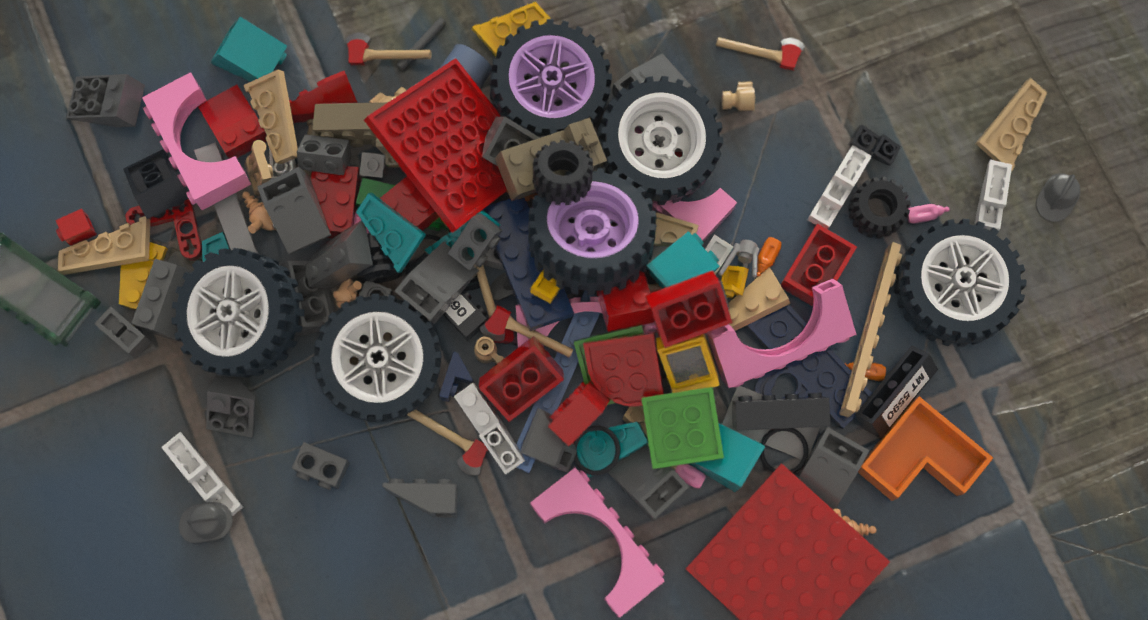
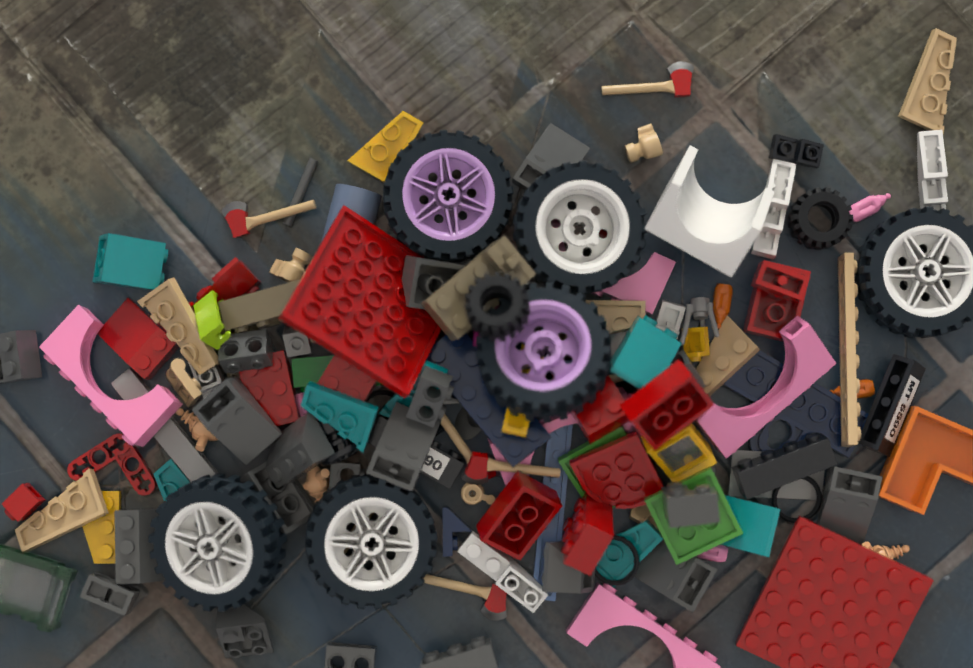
camera: 10 degrees left, 10 degrees up
black slope [123,149,189,219] -> none
none -> lime hinge [193,290,231,350]
none -> white piece [645,145,774,277]
none -> dark grey brick [662,482,720,528]
none -> red brick [750,260,810,303]

